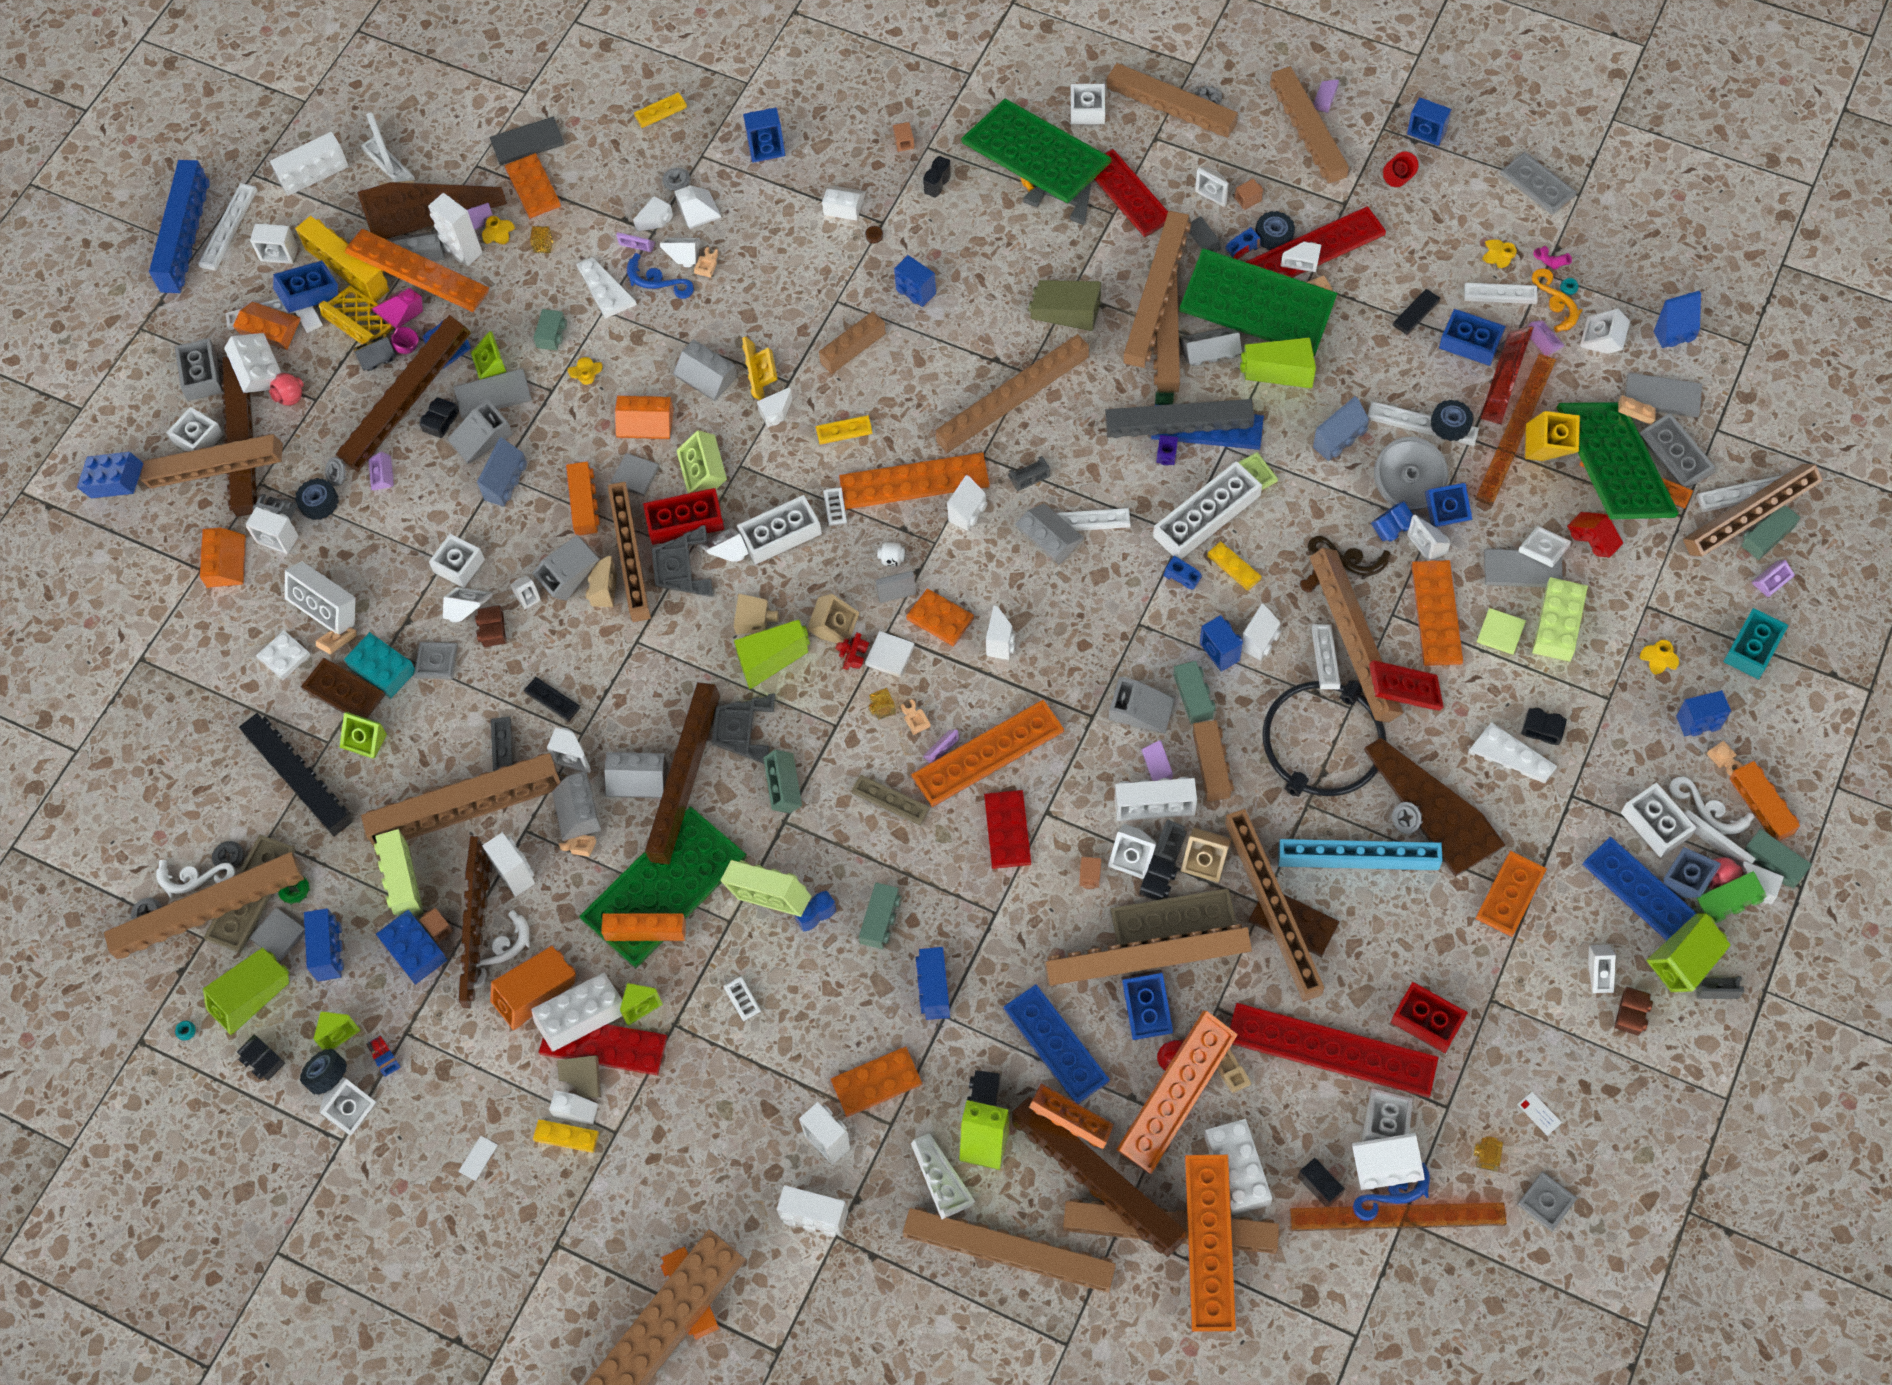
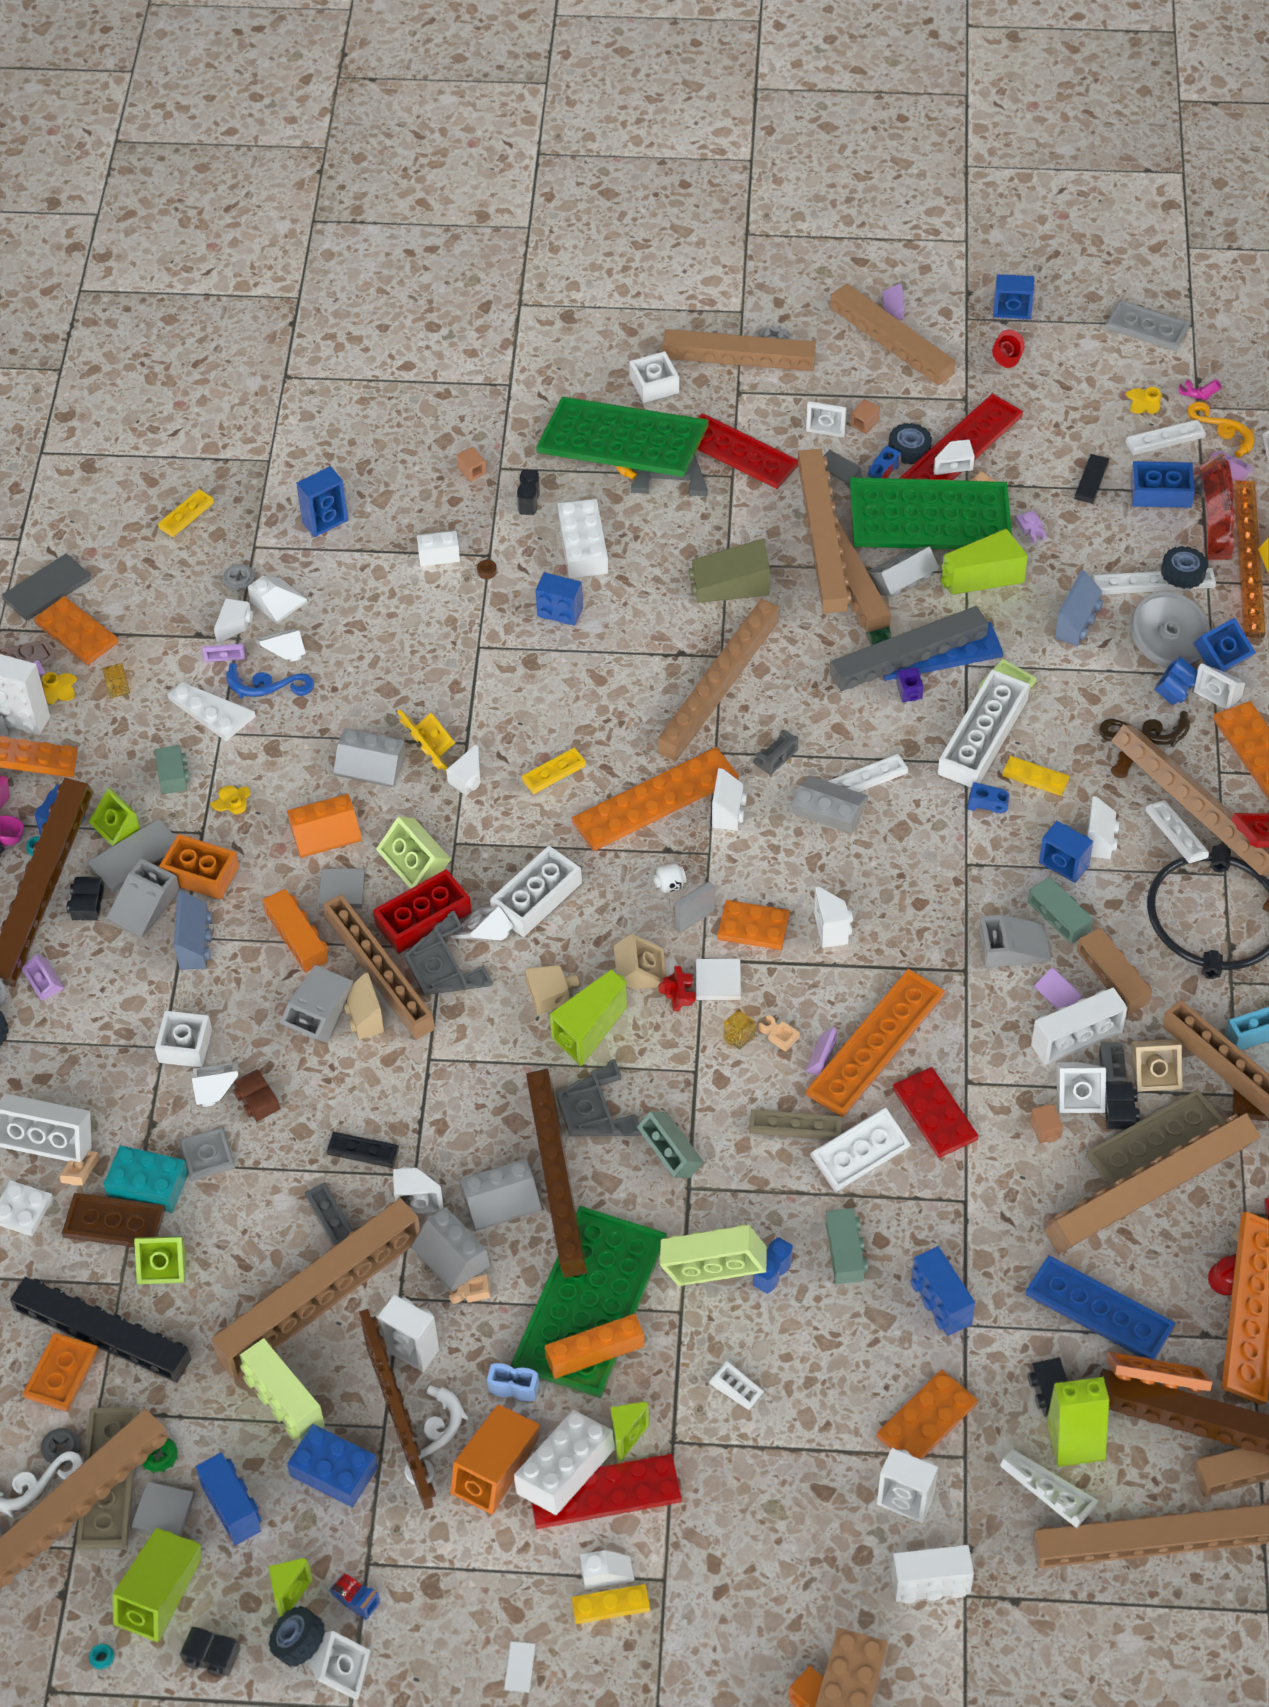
camera: 25 degrees left, 10 degrees down
nougat brick [419,908,453,943] -> none
white slope [510,576,541,610] -> none
dark tan tile [557,1055,601,1099] -> none
light nougat plate [694,247,718,278] -> none
medium nougat brick [819,311,886,374] -> none
white slope [823,487,847,526] -> none
blue slope [1121,970,1173,1040] -> none
teal plate [1560,278,1579,295] -> none
none -> orange plate [23,1332,99,1412]
none -> orange brick [159,834,239,900]
none -> light blue brick [487,1363,540,1402]
none -> white brick [557,499,608,578]
none -> white tile [810,1107,911,1193]
none -> lavender plate [1016,511,1046,544]

